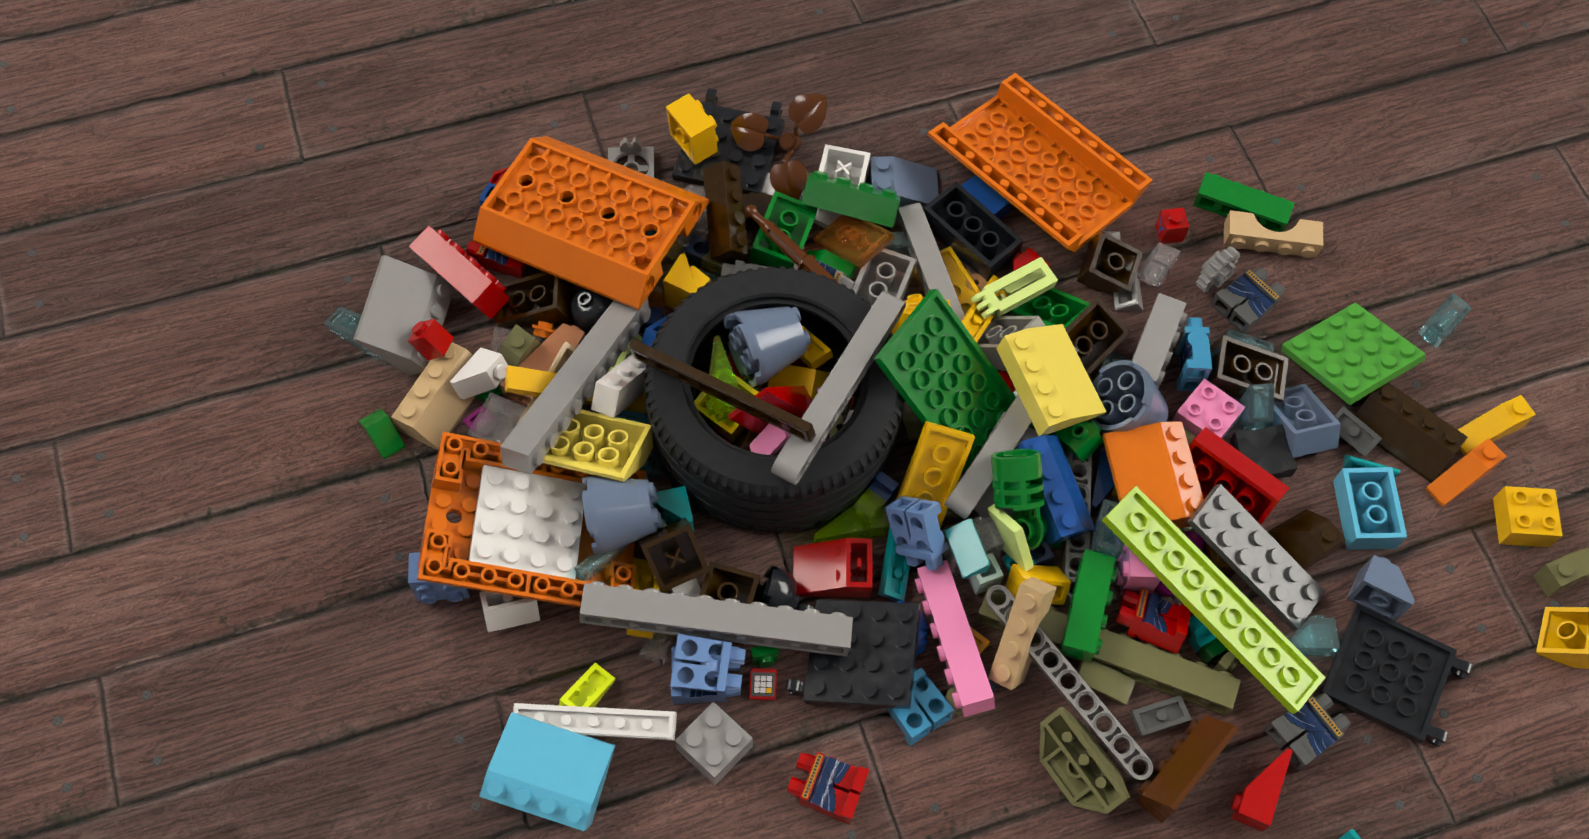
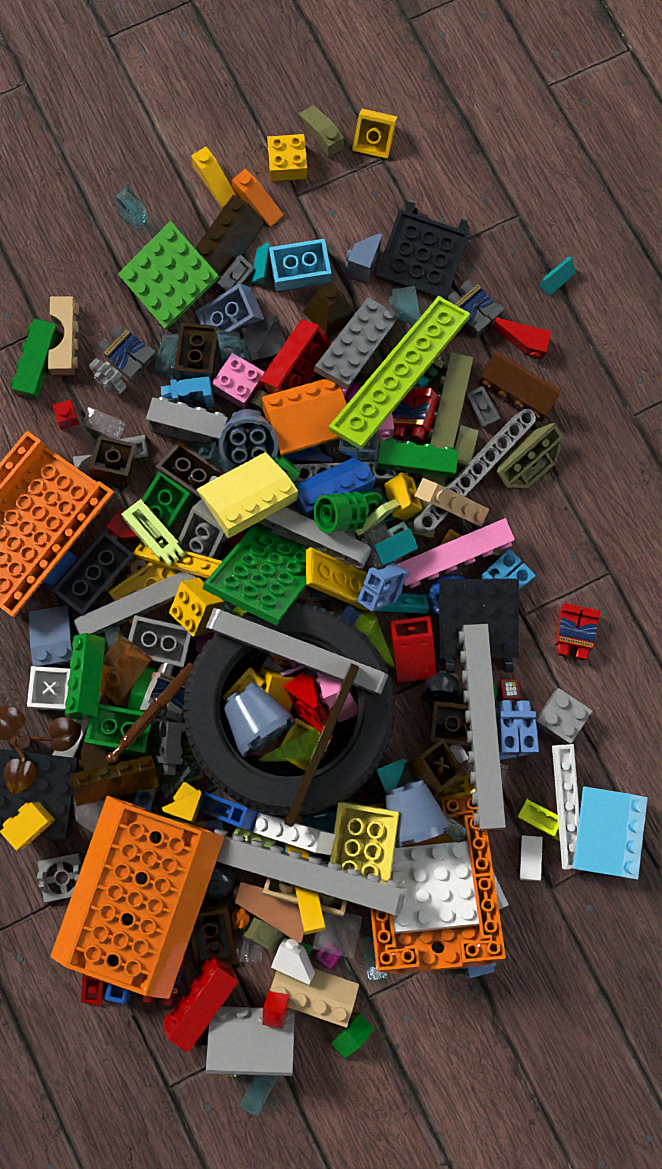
camera: 100 degrees left, 15 degrees up
none -> white slope [520,836,542,882]

